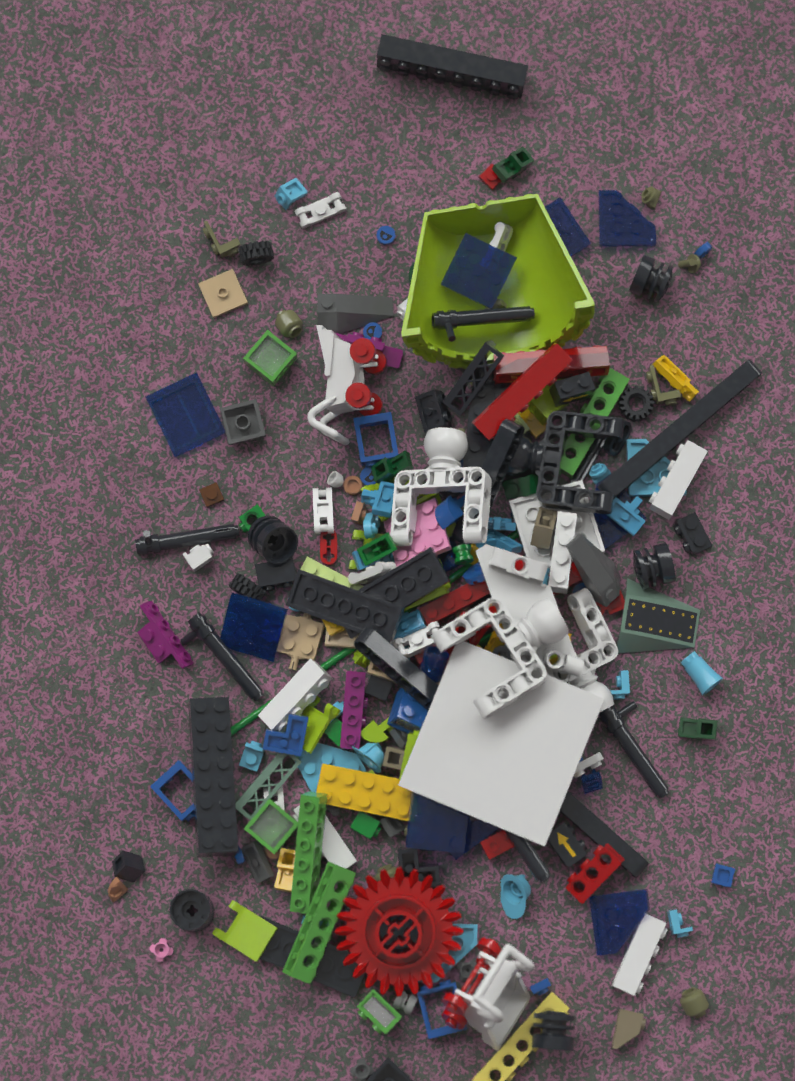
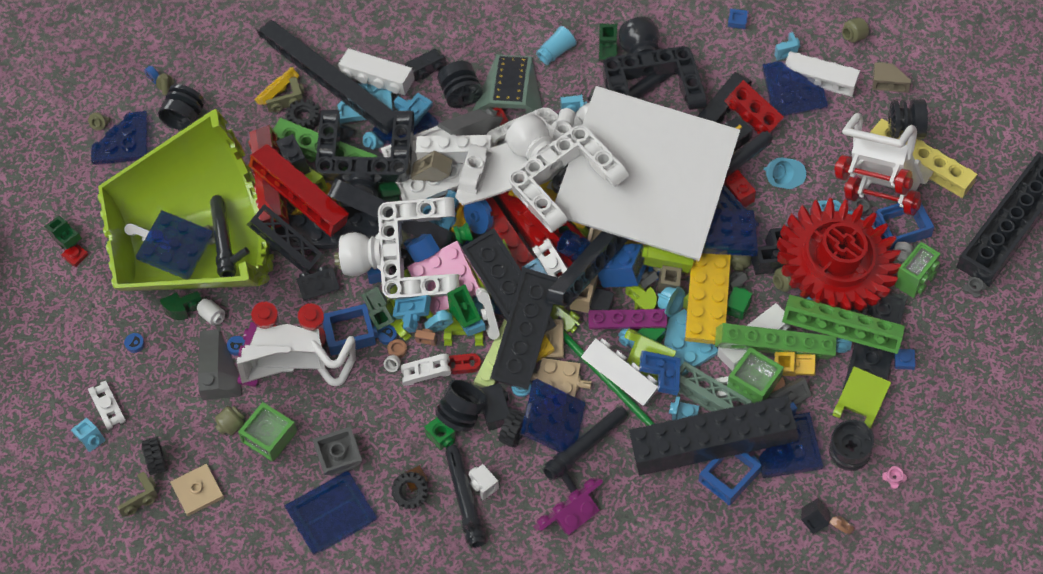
camera: 90 degrees left, 20 degrees down
none -> black tyre [391,472,429,509]
none -> black piece [603,17,707,110]
none -> clear blue plate [759,412,823,478]
none -> blue plate [894,349,915,370]

